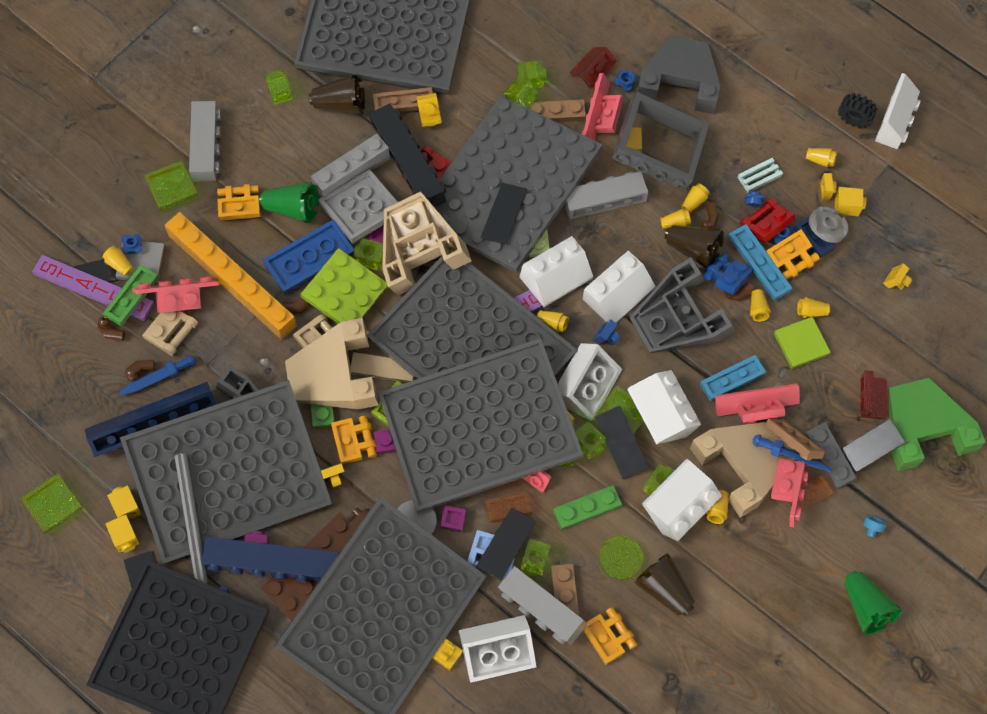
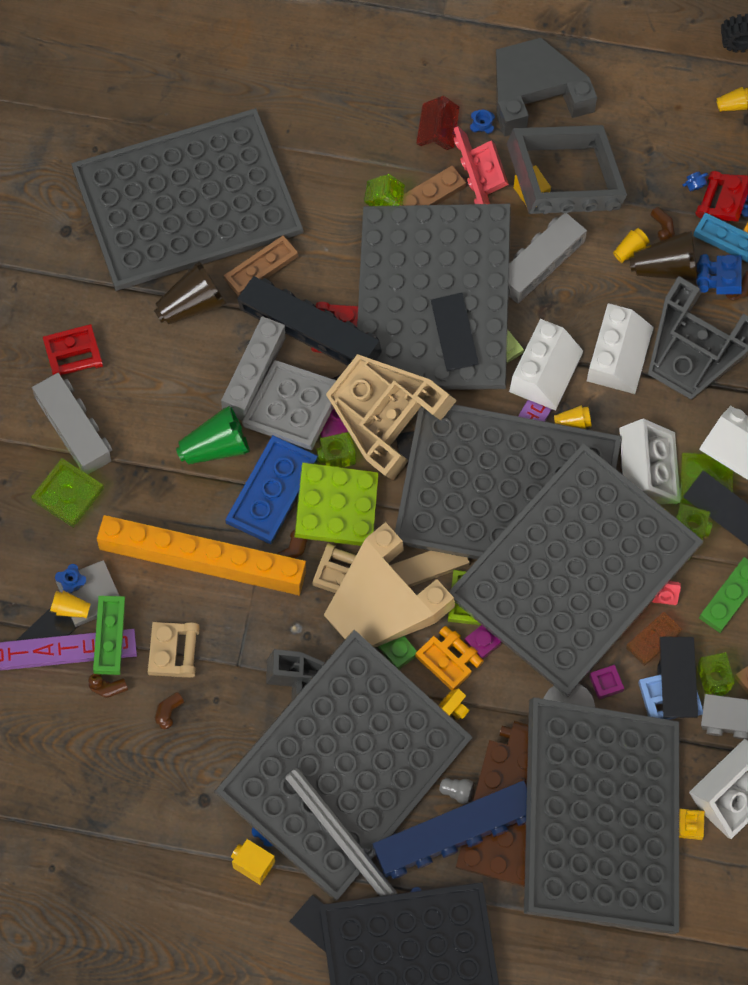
camera: 30 degrees left, 0 degrees up
clear neon green plate [20,473,83,534] -> none
dark blue brick [85,382,217,457] -> none
yellow brick [105,515,140,553] -> none
blue sword [119,355,196,395] -> none
coral bracket [132,276,219,313] -> none
light orange plate [217,184,260,221] -> none
magenta plate [244,531,270,544] -> none
clear neon green brick [265,69,293,105] -> none
yellow bracket [417,93,442,127] -> none
clear neon green brick [517,60,547,90] -> none
blue tile [592,319,621,345] -> none
yellow cone [681,183,710,214] -> none
light aqua tile [737,158,783,193] -> none
none -> red plate [43,324,103,376]
none -> light grey piece [439,778,474,804]

